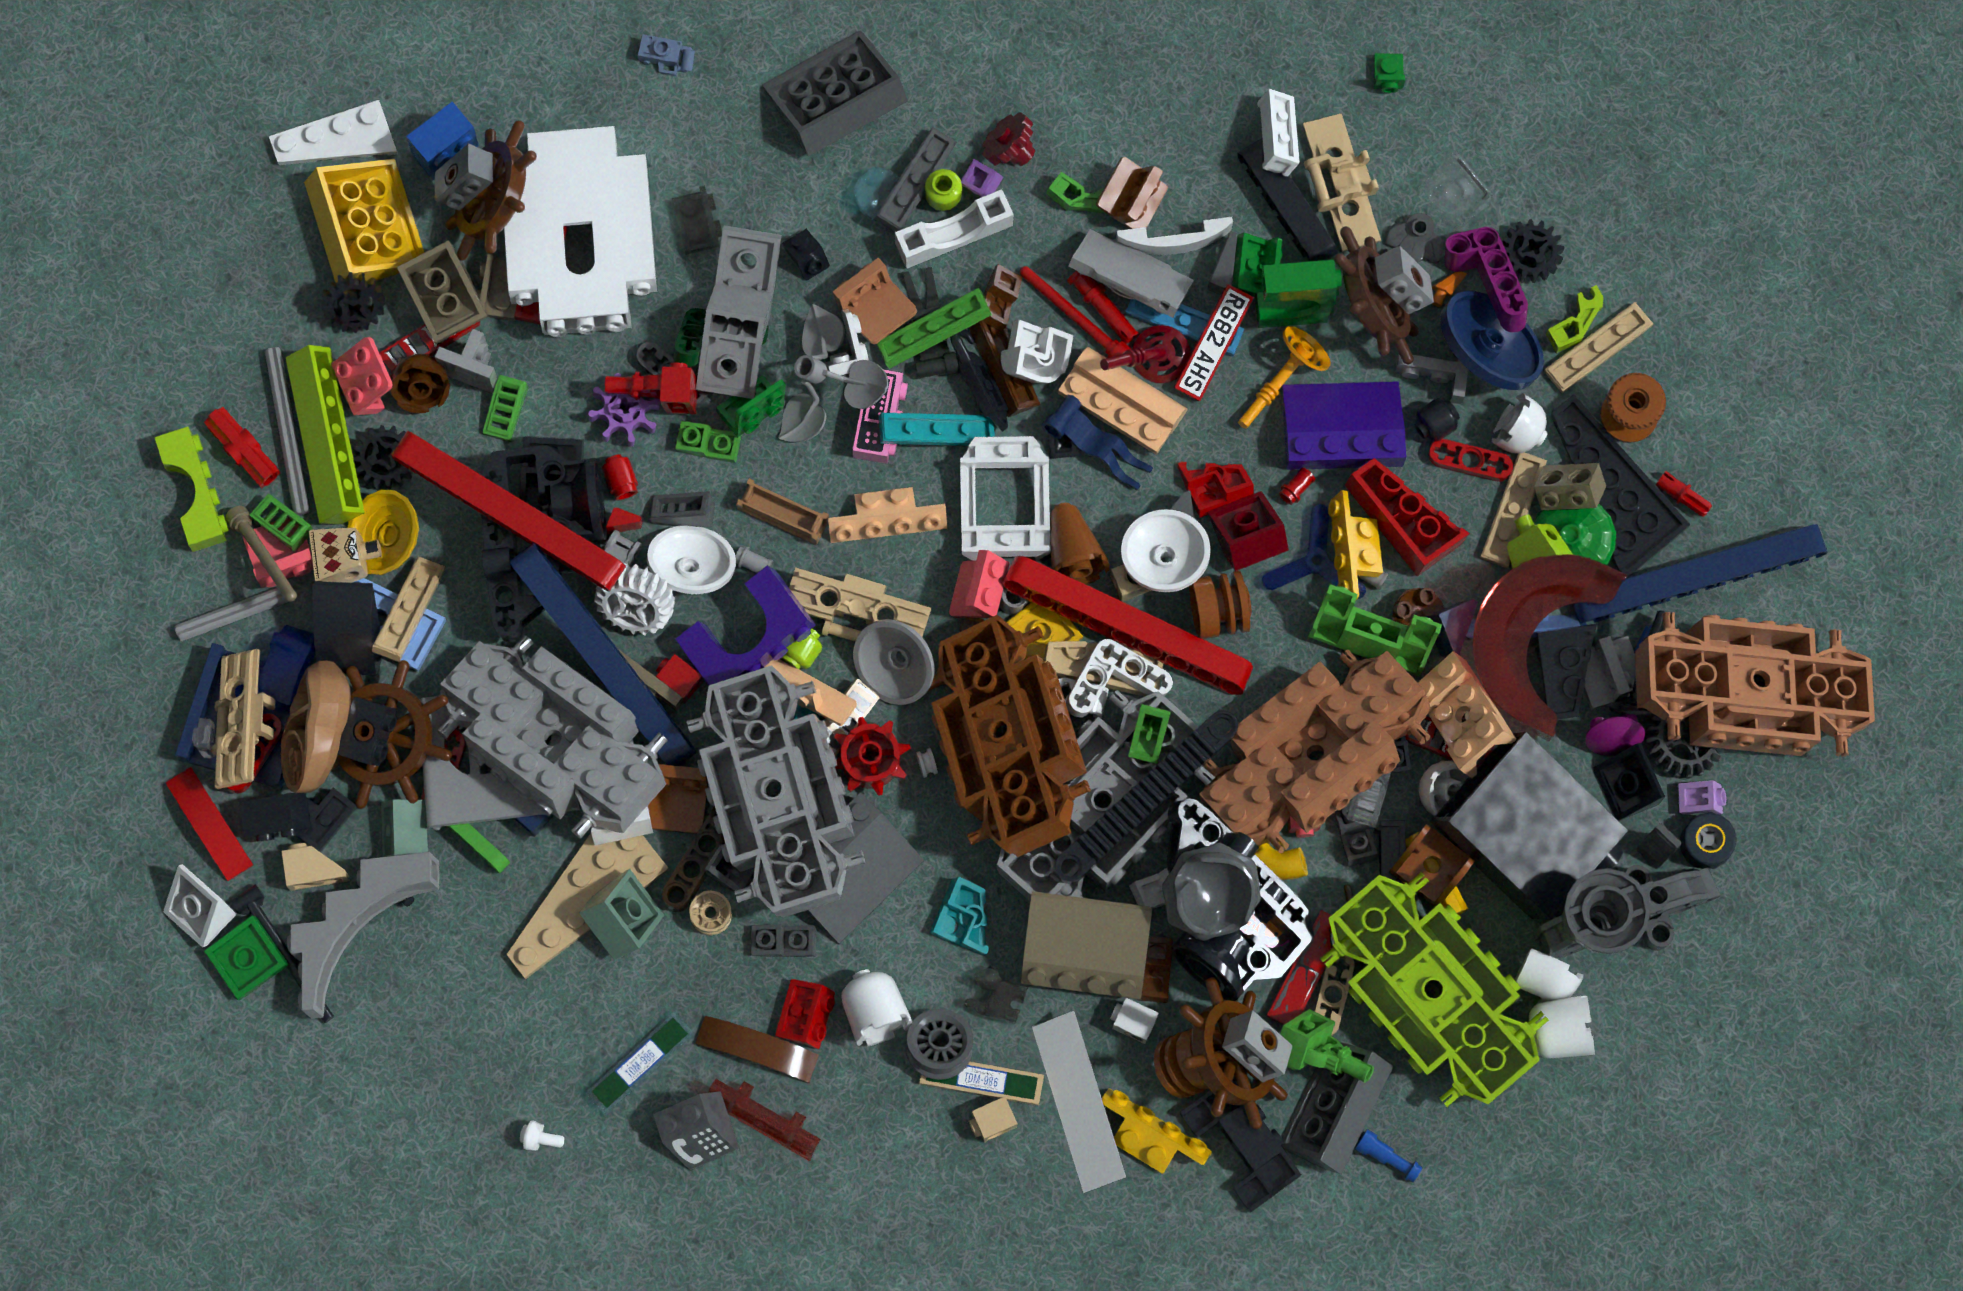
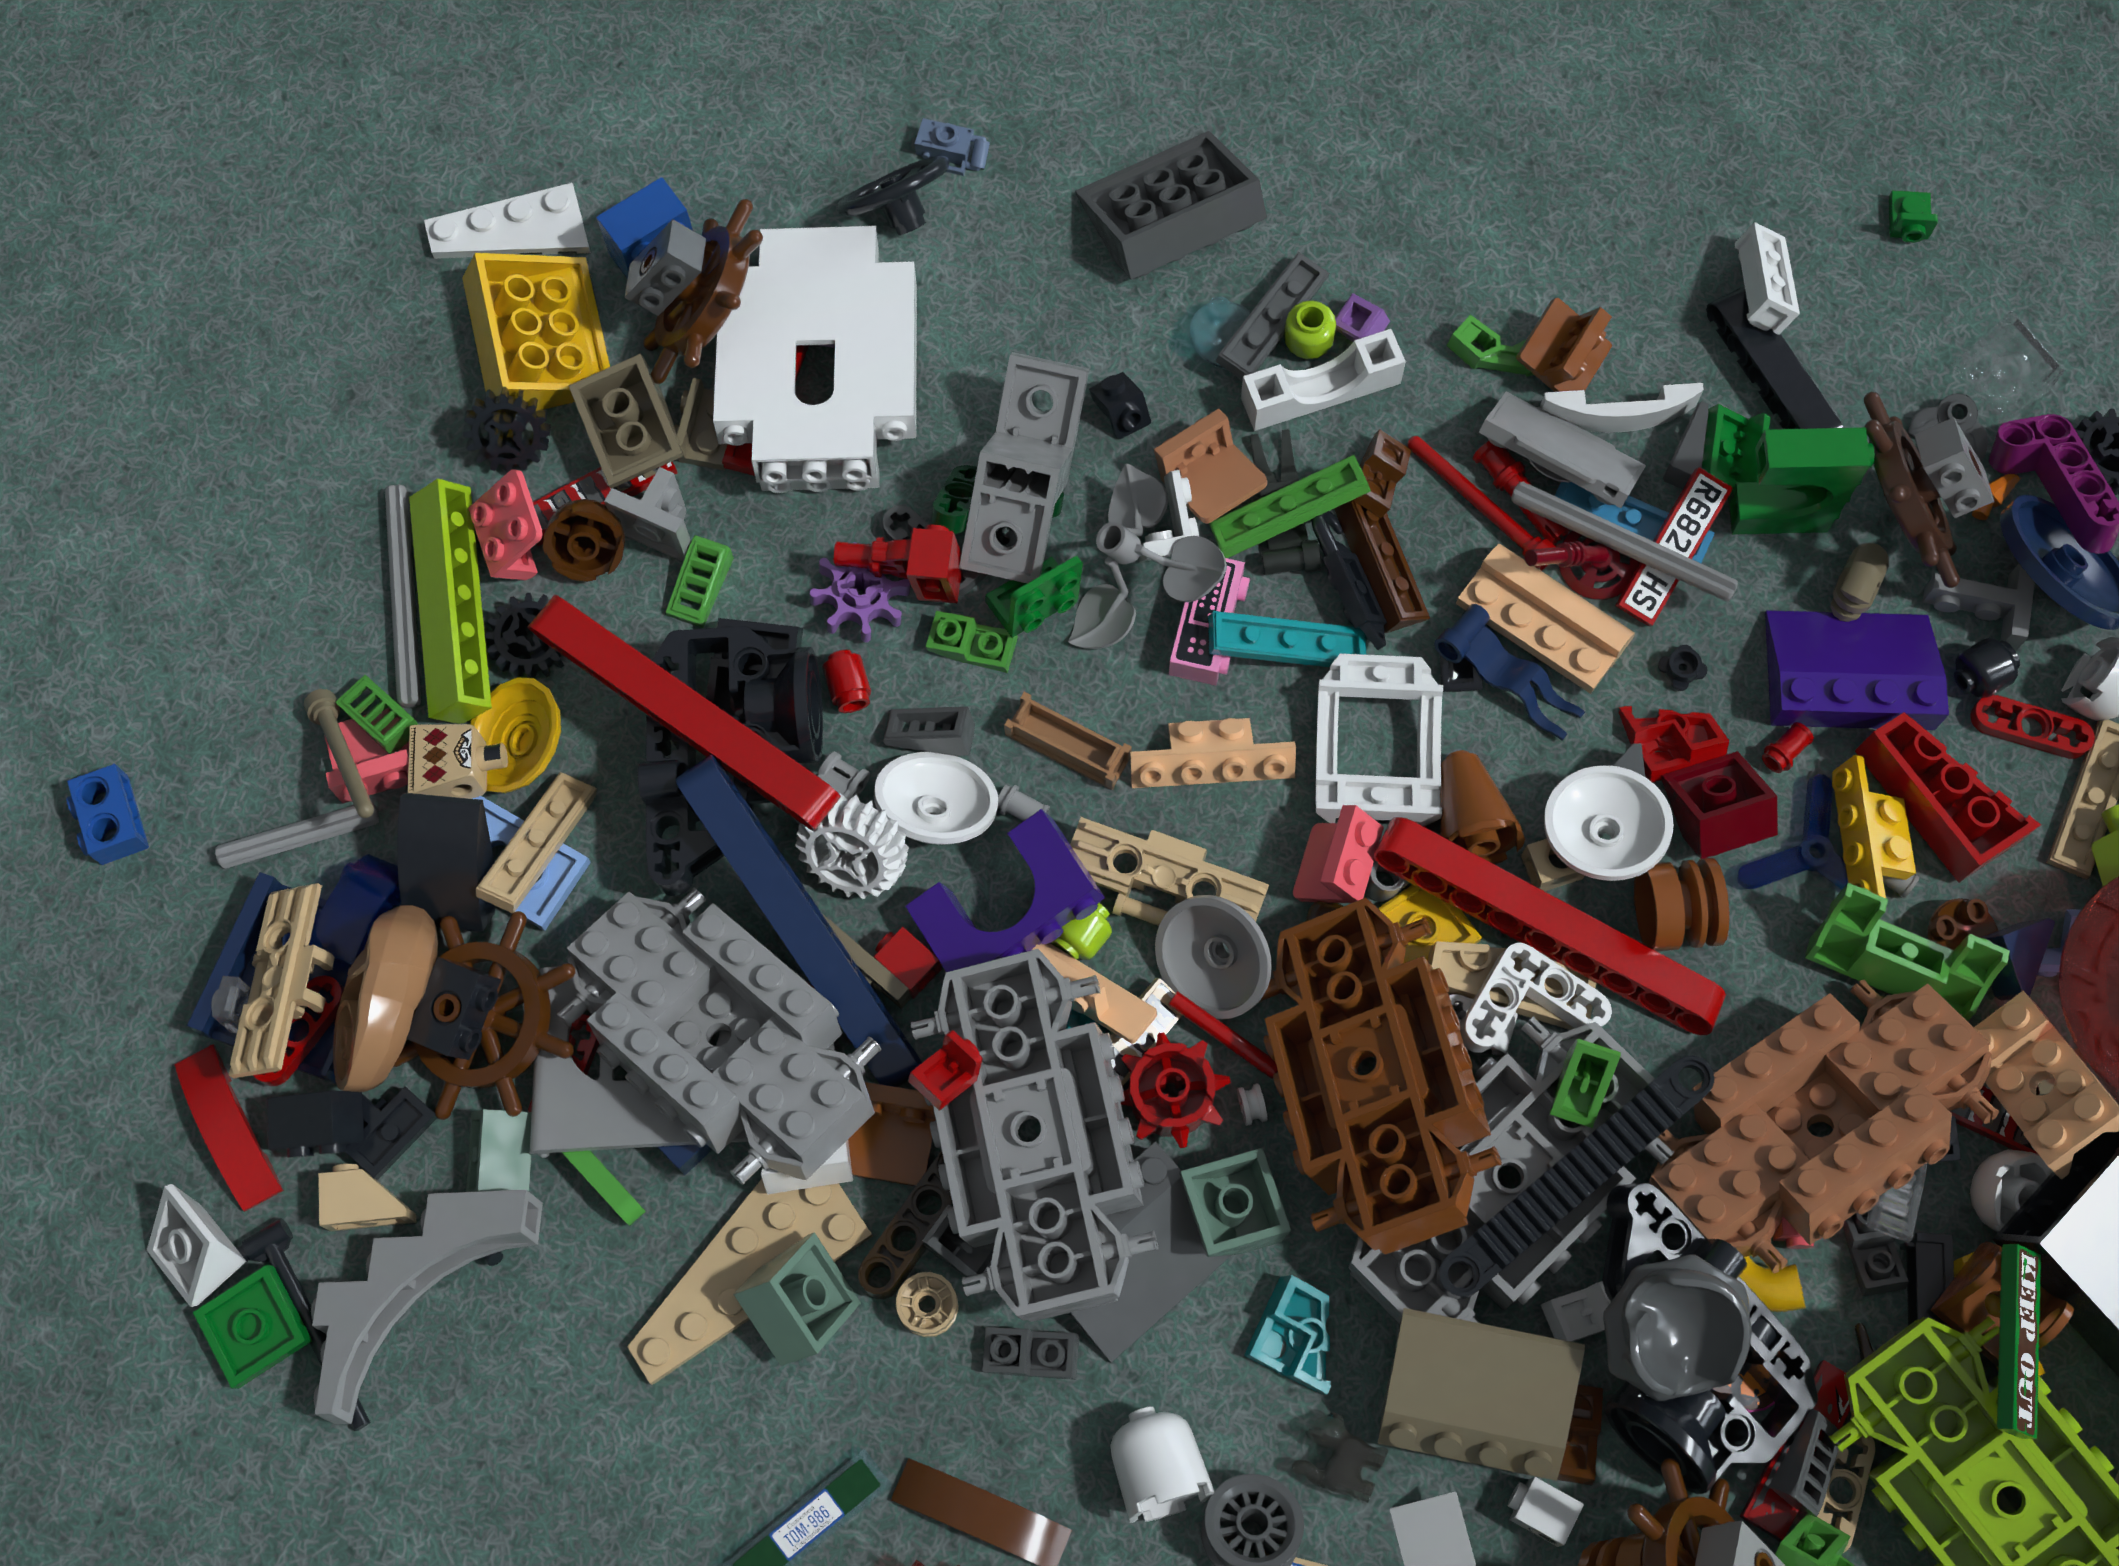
camera: 10 degrees right, 5 degrees down
lime arch [154,426,229,552] -> none
red piece [204,407,280,489] -> none
red slope [606,507,643,534] -> none
clear smoke bracket [671,185,722,255] -> none
red bracket [775,979,835,1049] -> none
dark red plant [982,112,1035,166] -> none
white brick [1001,320,1073,384] -> none
light orange dish [1238,326,1331,429] -> none
tan piece [1303,114,1381,252] -> none
none -> blue brick [66,764,149,865]
none -> black piece [837,155,949,235]
none -> red bracket [908,1030,982,1111]
none -> red bar [1168,991,1278,1079]
none -> sand green slope [1179,1148,1291,1257]
none -> light grey axle [1511,482,1738,601]
none -> black plate [1658,645,1707,691]
none -> dark grey slope [1768,1409,1842,1517]
none -> dark tan arm [1831,543,1889,622]
none -> tile [1997,1244,2041,1439]

